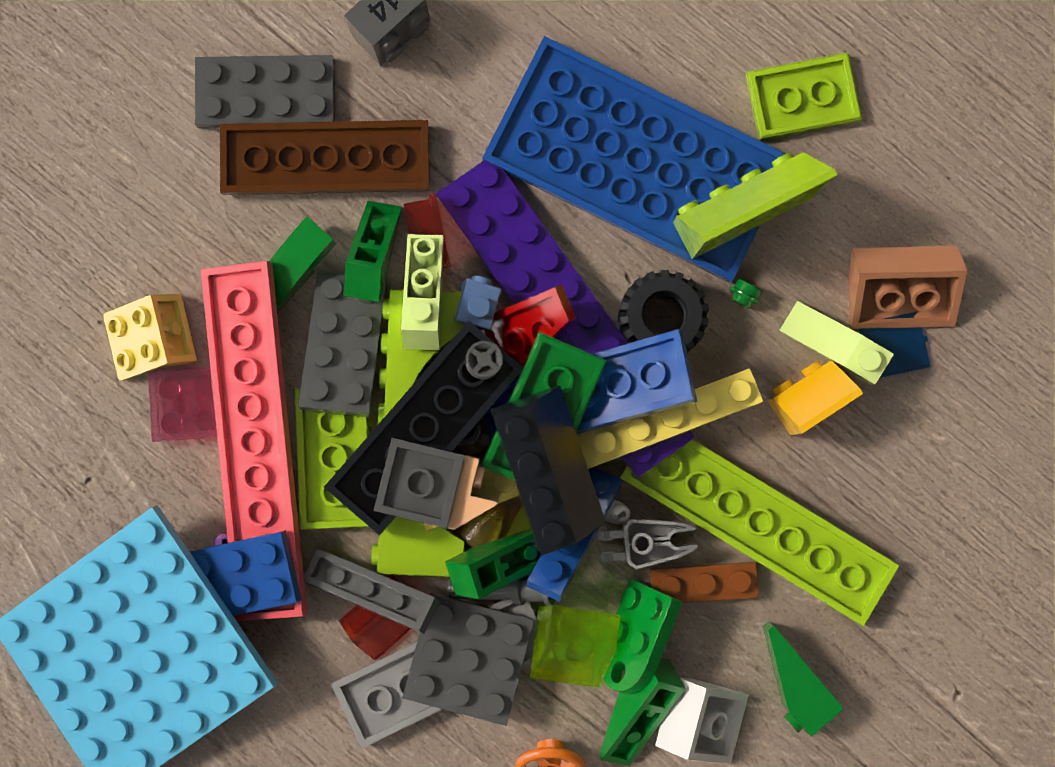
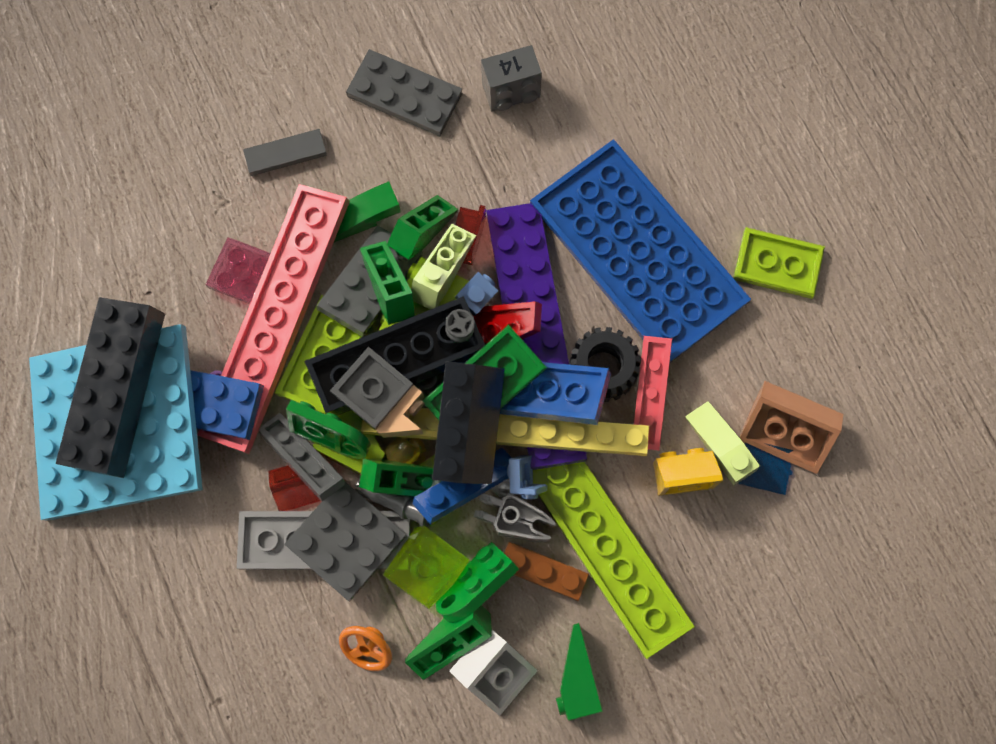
camera: 25 degrees right, 10 degrees down
light yellow bracket [104,294,197,380] -> none
reddish brown plate [220,120,430,195] -> none
lime slope [673,152,838,259] -> none
green plate [729,279,763,309] -> none
none -> black brick [55,297,165,478]
none -> dark grey tile [243,129,327,176]
none -> green plate [286,399,371,459]
none -> green slope [360,241,415,325]
none -> medium blue bracket [507,455,547,499]
none -> coral plate [634,336,672,451]

